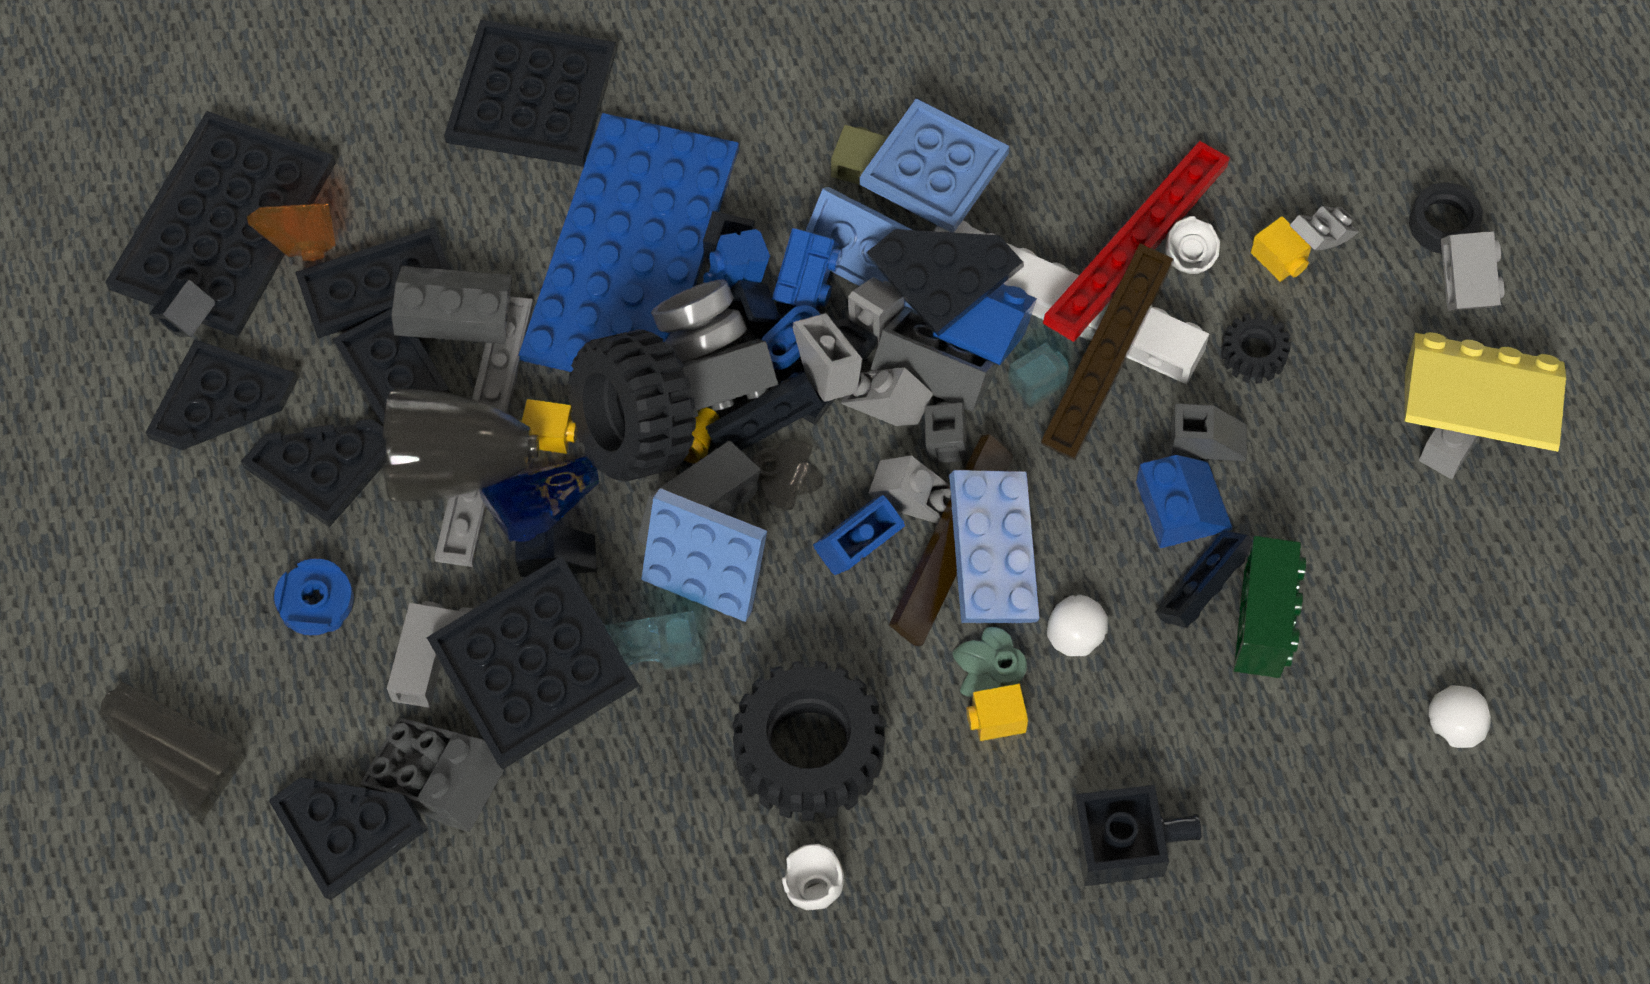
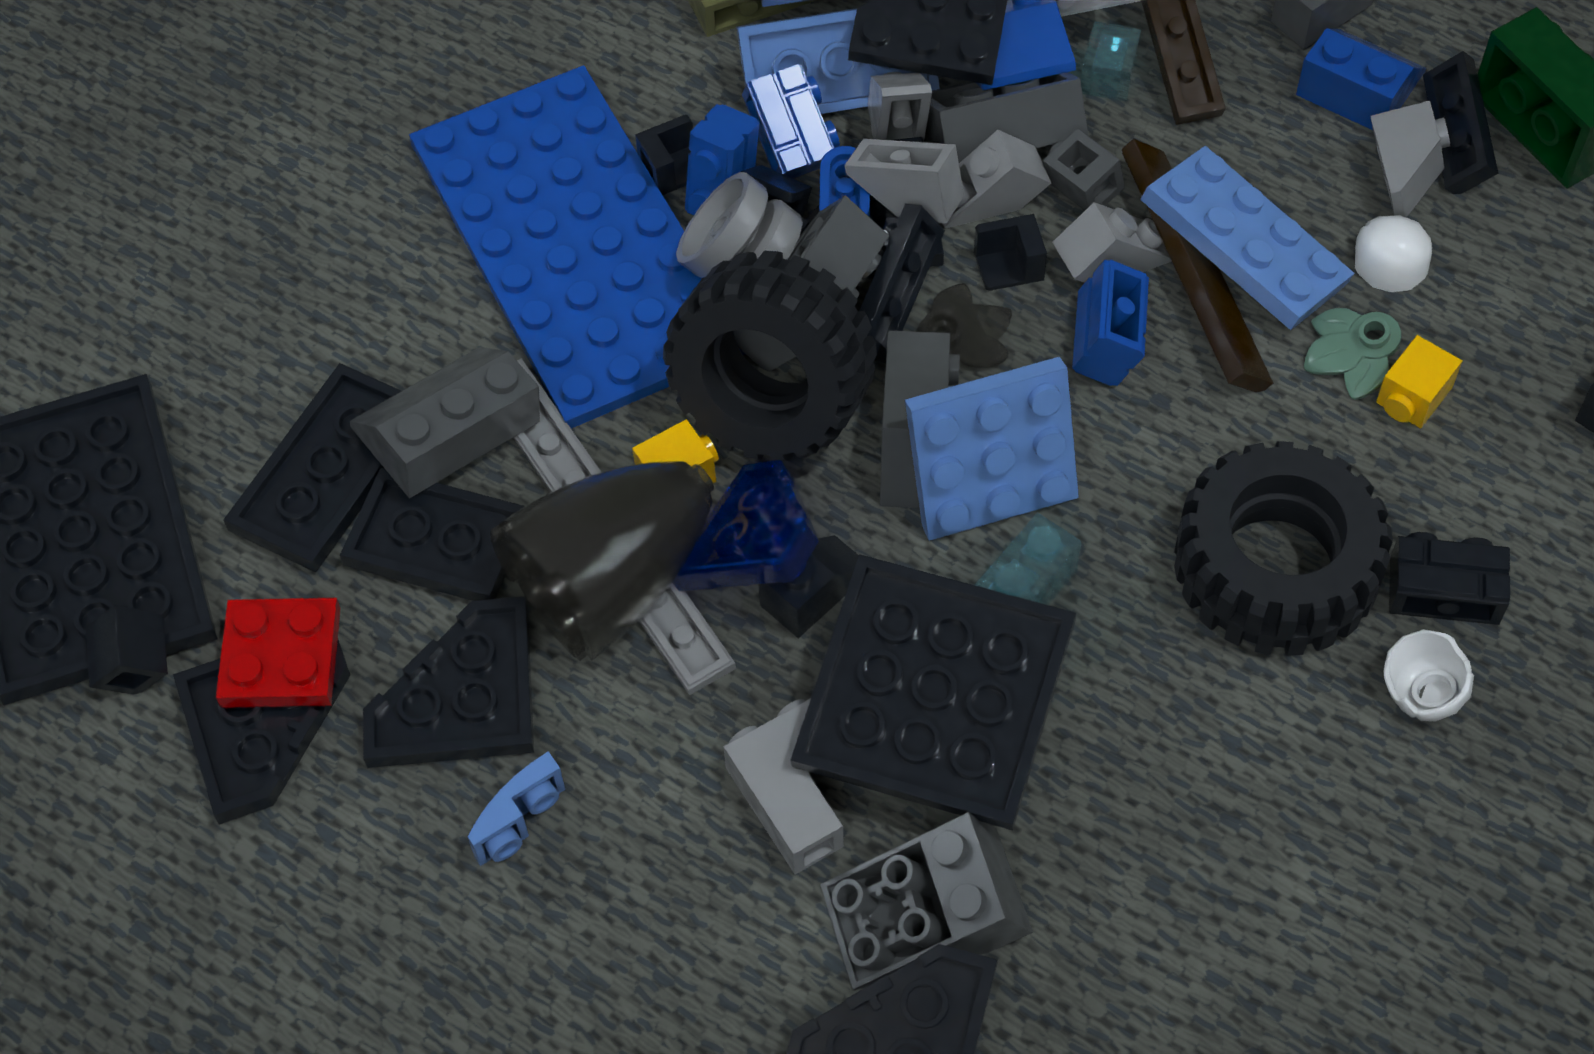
camera: 40 degrees left, 5 degrees down
clear orange slope [247,203,336,261] -> none
blue plate [274,559,354,635] -> none
black plate [444,19,617,167] -> none
none -> red plate [216,598,341,708]
none -> medium blue slope [468,751,565,866]
none -> black panel [974,214,1047,291]
none -> light grey slope [1371,101,1450,217]
none -> black brick [1389,532,1510,625]

